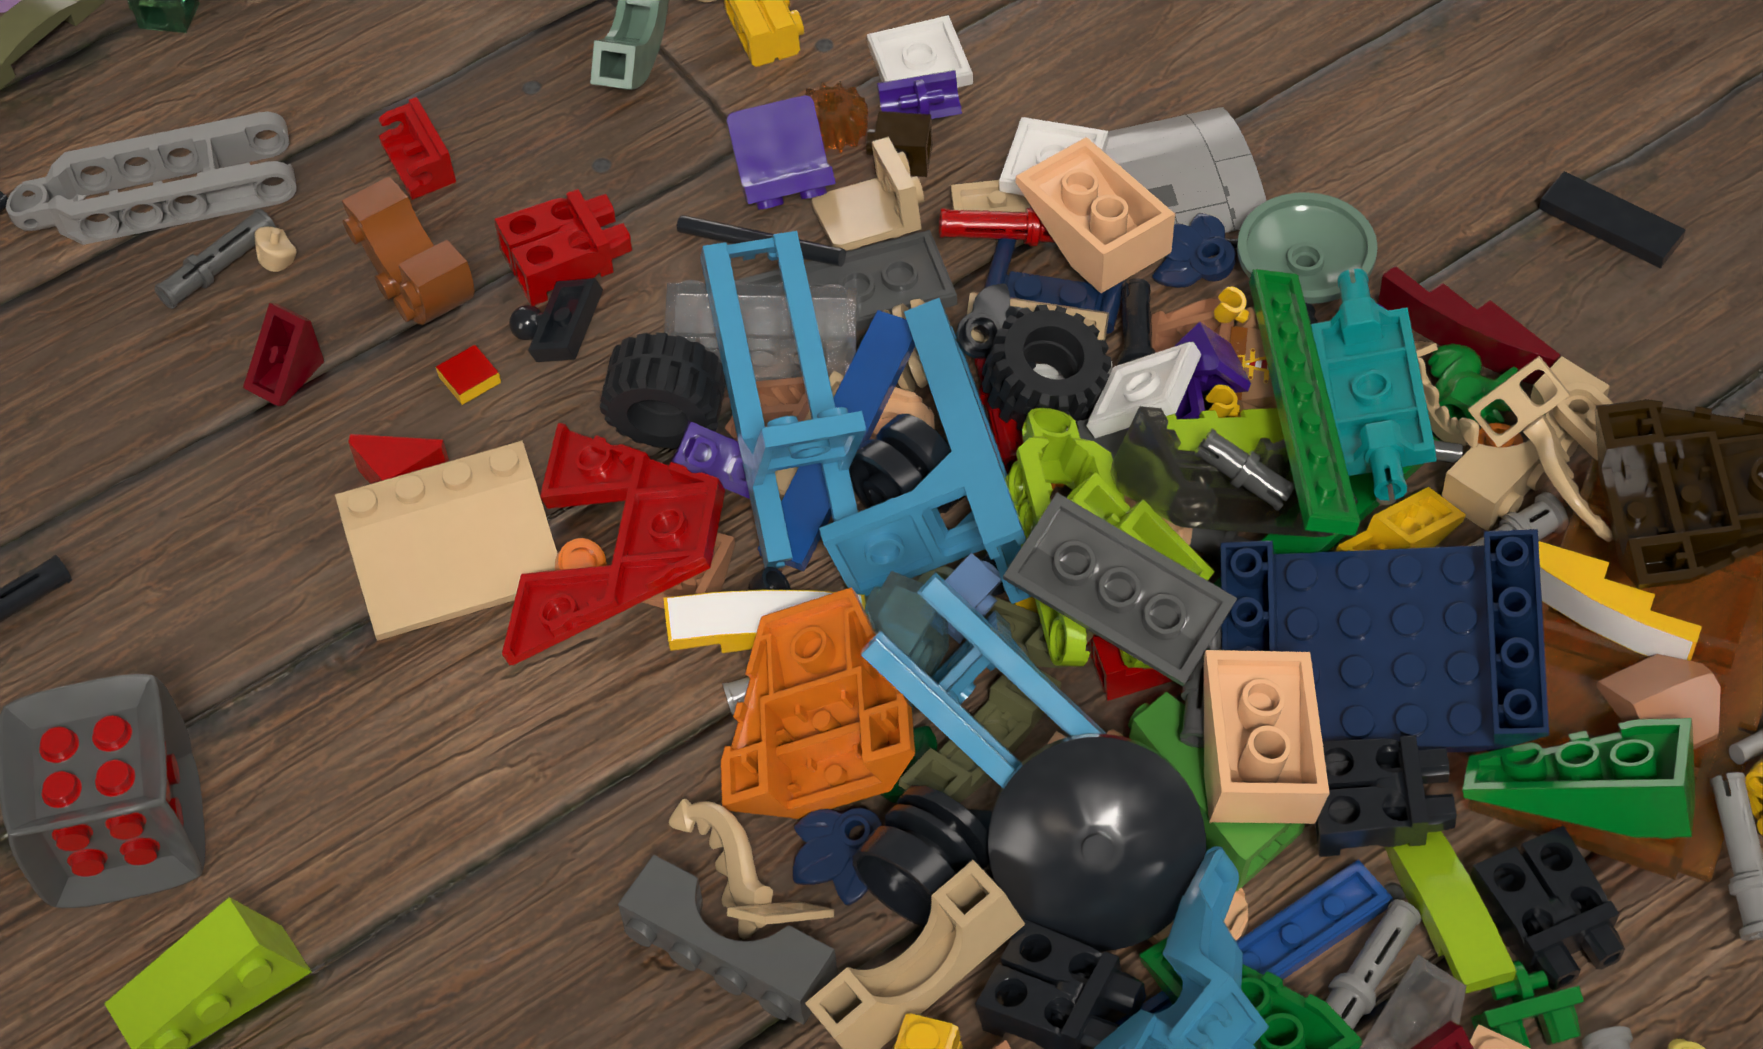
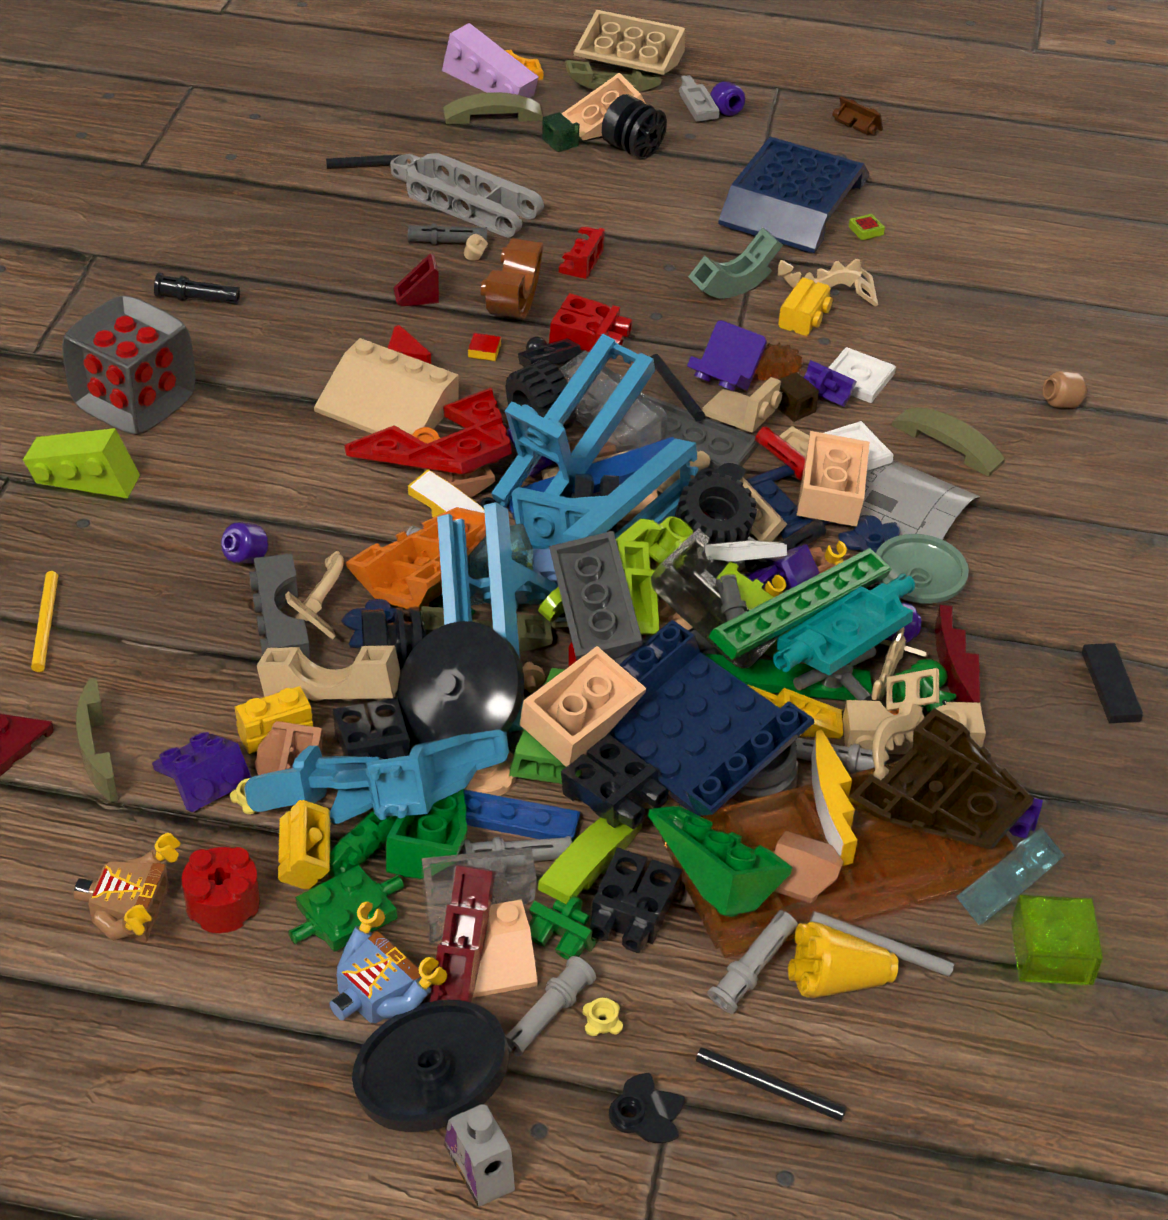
camera: 40 degrees right, 10 degrees down
none -> dark purple head [221,522,268,564]
none -> olive slope [891,407,1005,477]

